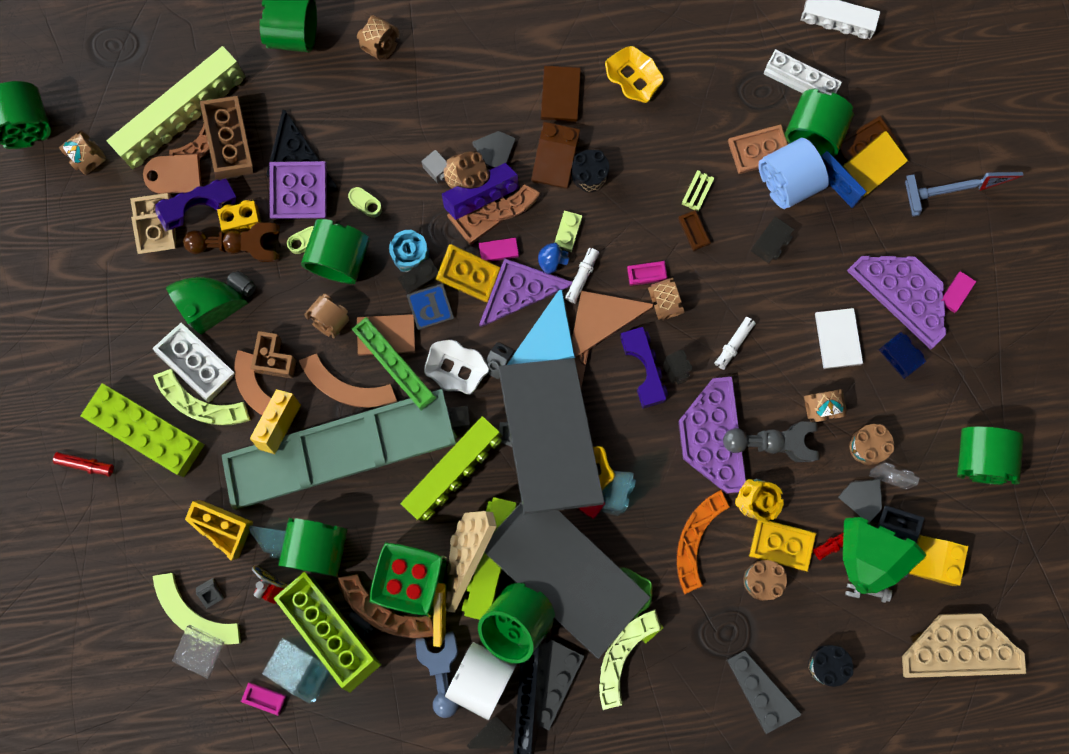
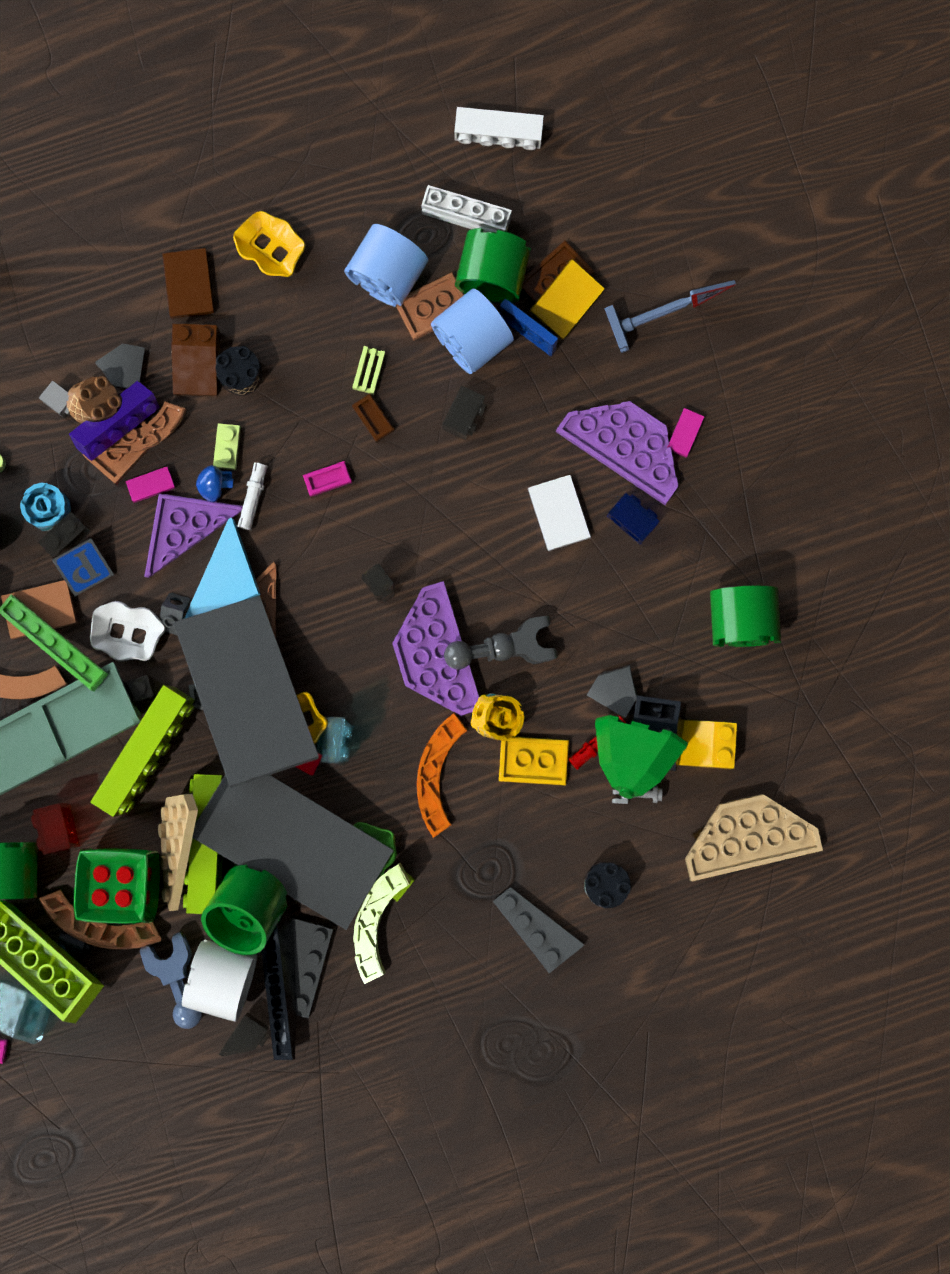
camera: 15 degrees left, 5 degrees up
yellow tile [433,583,446,647] -> none
yellow tile [436,244,501,302] -> none
nougat tile [572,291,653,359] -> none
dark purple arch [620,327,668,409] -> none
medium nougat brick [648,277,685,320] -> none
white pin [714,317,756,370] -> none
medium nougat brick [743,560,787,601] -> none
medium nougat brick [804,389,847,422] -> none
medium nougat brick [849,424,894,466] -> none
clear plate [869,463,920,489] -> none
none -> clear red brick [31,803,80,855]
none -> light blue brick [344,224,428,307]

